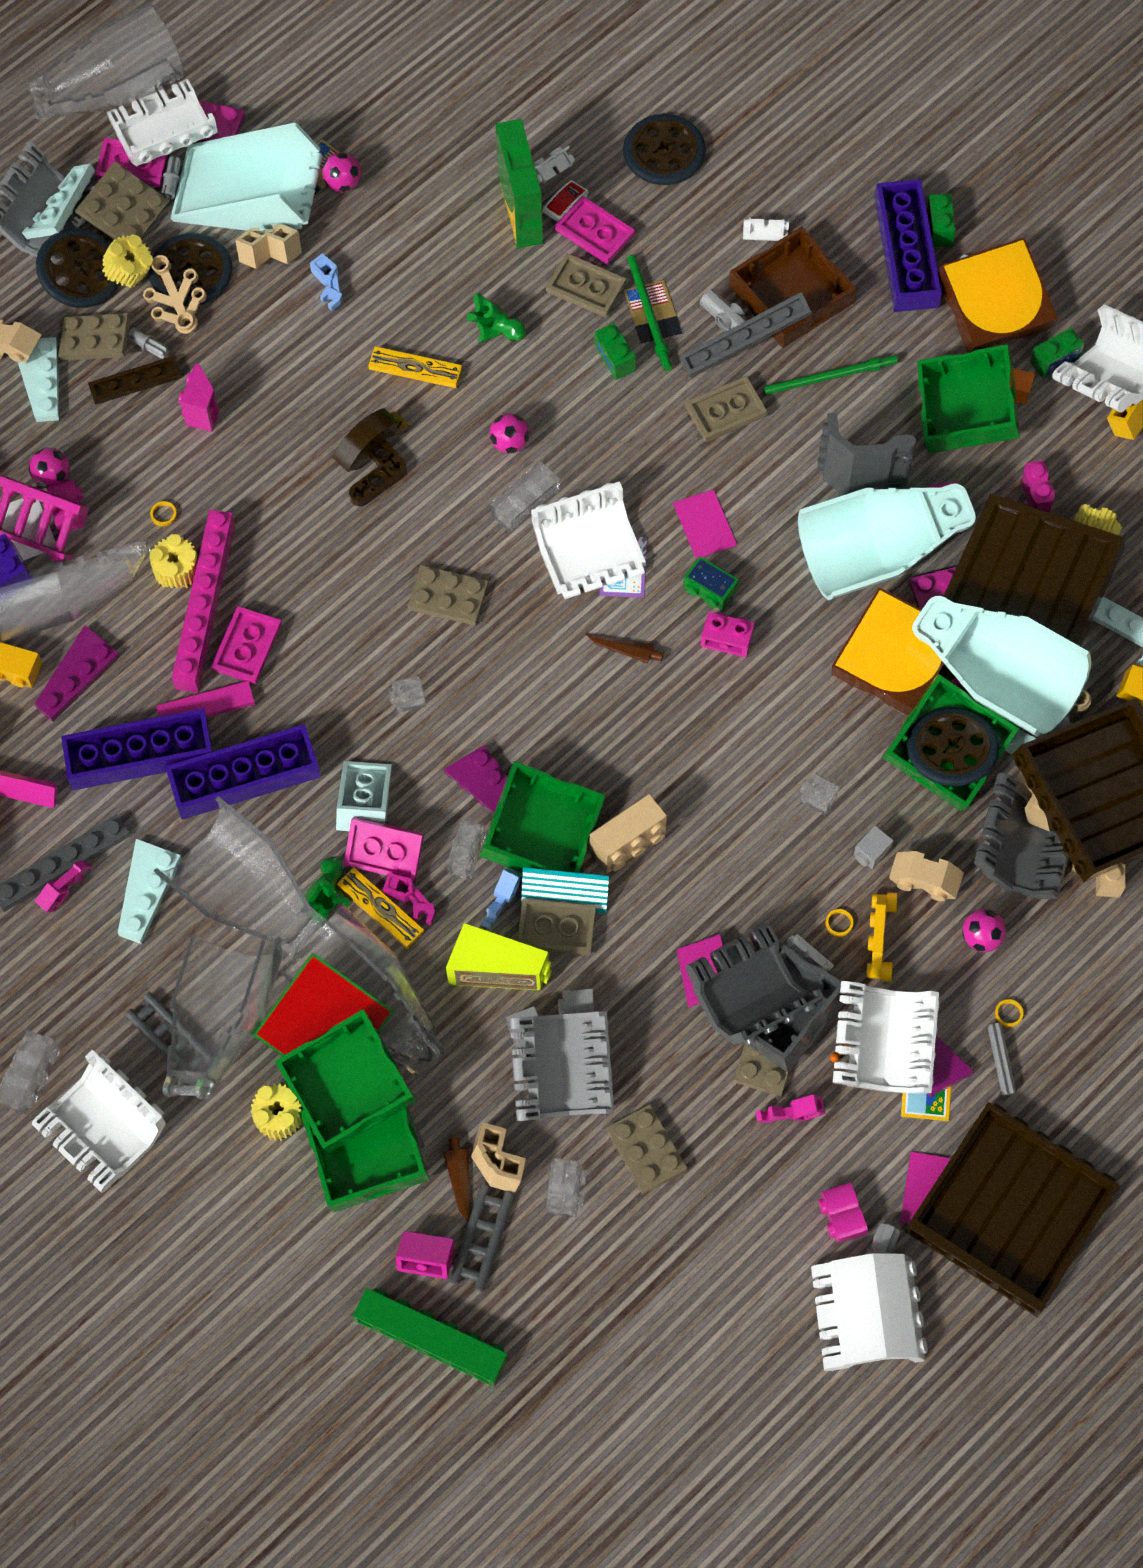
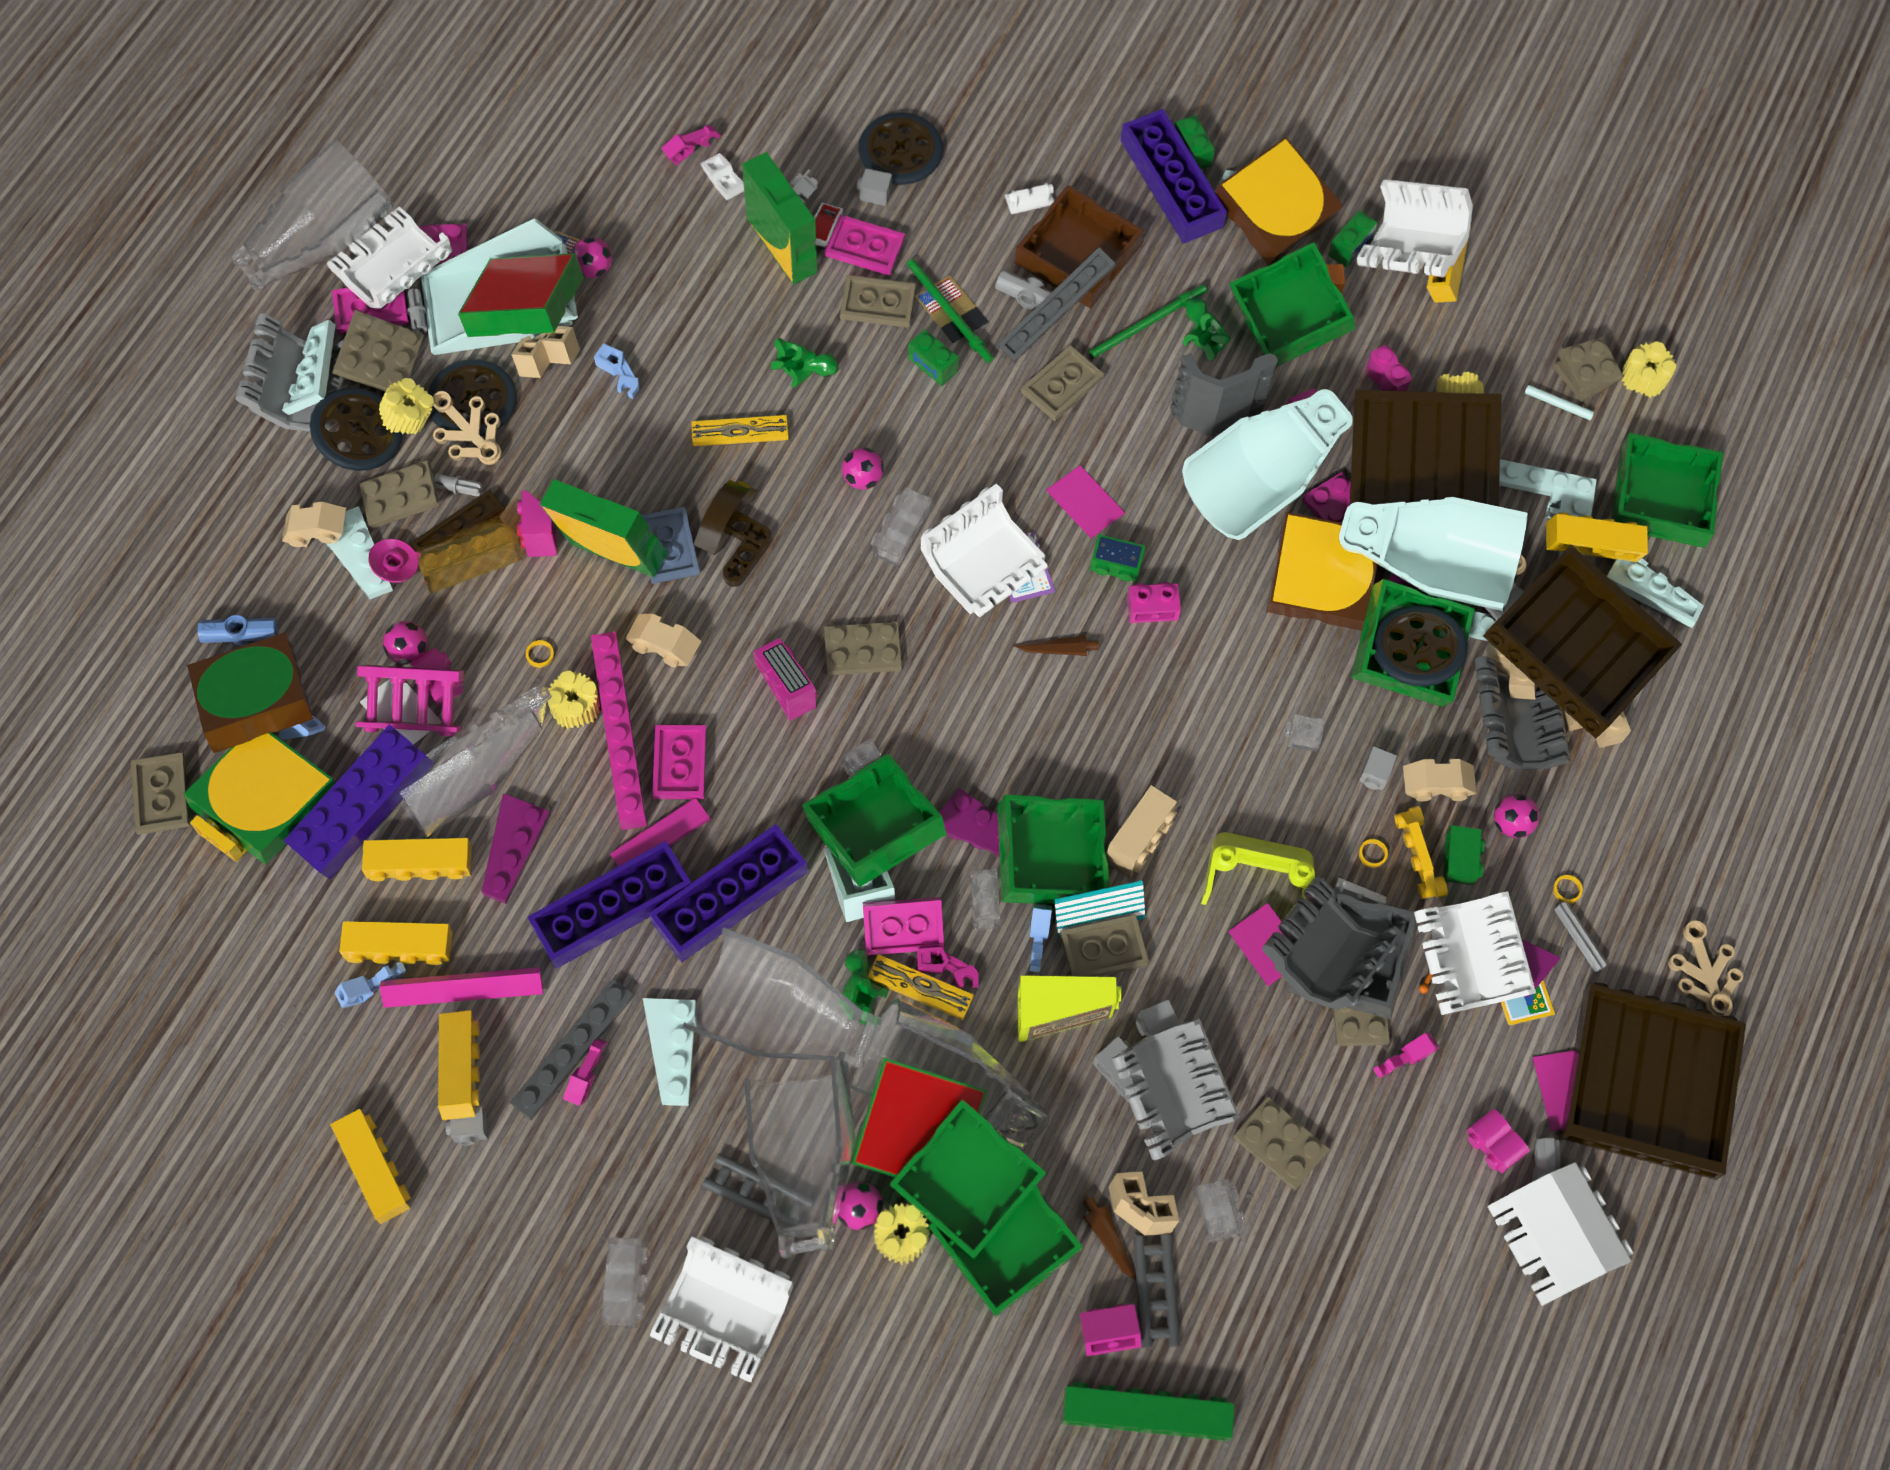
camera: 25 degrees left, 0 degrees up
none -> dark pink dish [368,539,418,583]
none -> clear yellow windscreen [415,517,523,594]
none -> tile [458,253,584,337]
none -> green tile [540,479,668,578]
none -> tan brick [625,614,701,667]
none -> sand blue plate [642,507,700,584]
none -> dark pink piece [662,125,721,166]
none -> white slope [701,153,744,200]
none -> dark pink wedge [753,638,818,721]
none -> green tile [802,753,947,887]
none -> dark pink piece [835,1181,883,1230]
none -> light grey brick [856,168,892,206]
none -> green animal [1182,298,1231,361]
none -> neon yellow windscreen [1201,832,1315,905]
none -> green brick [1443,825,1485,886]
none -> tan plant [1668,920,1743,1017]

